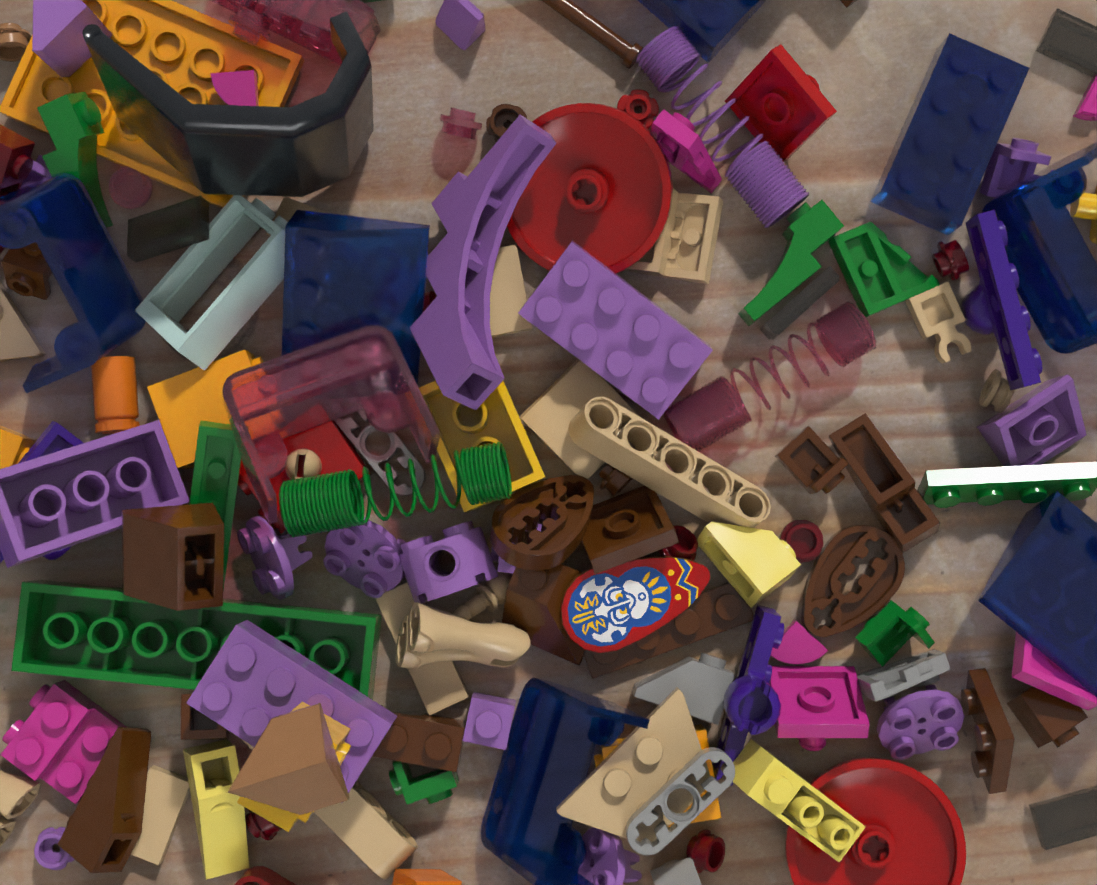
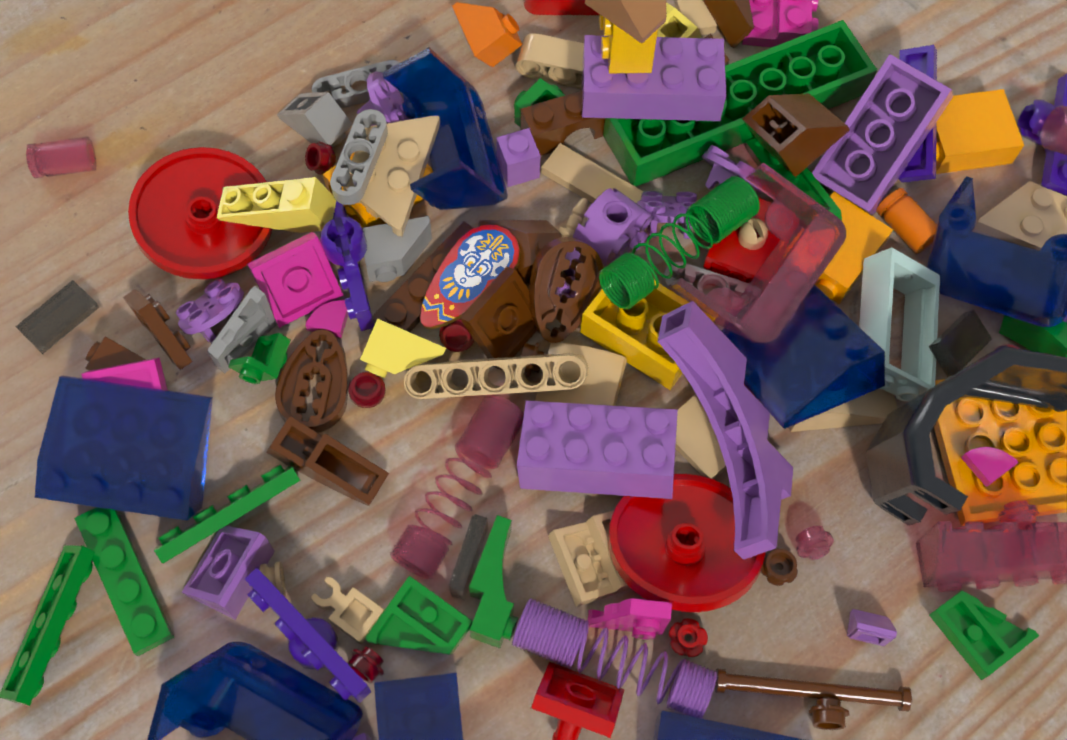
camera: 145 degrees right, 20 degrees down
tan piece [396,602,531,669] -> none
reddish brown bracket [775,426,849,494] -> none

